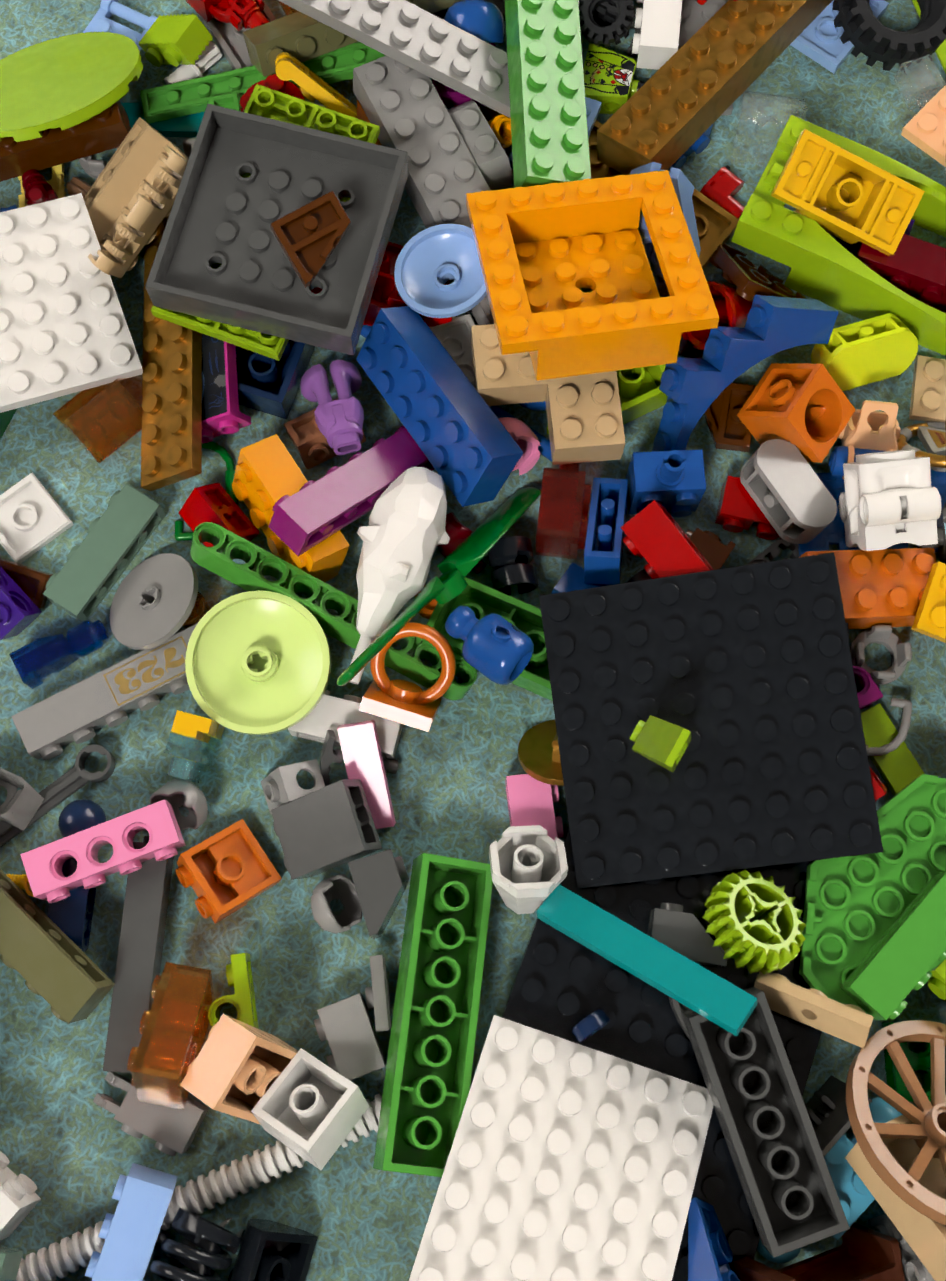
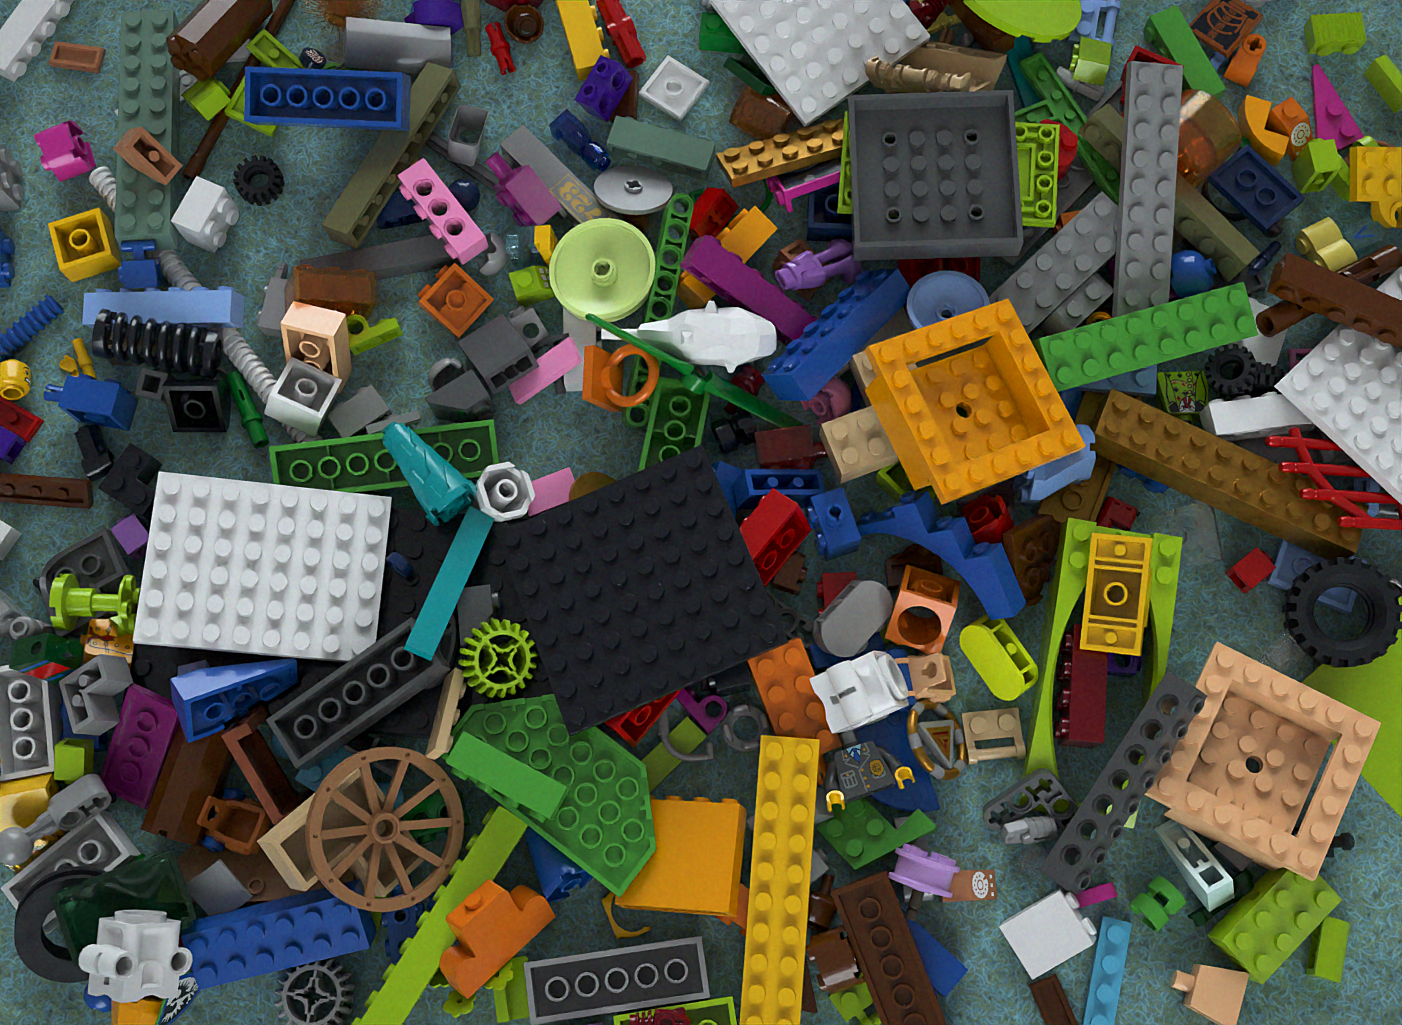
camera: 80 degrees right, 0 degrees up
reddish brown wing [270,191,351,288] -> none
yellow plate [275,52,357,117] -> none
blue piece [445,606,534,685] -> none
lime slope [630,715,691,772] -> none
none -> green pin [225,371,269,449]
none -> teal cone [382,422,477,526]
none -> magenta brick [485,151,562,229]
none -> lime slope [508,265,556,307]
none -> dark green slope [723,52,778,96]
none -> red brick [1225,547,1276,594]

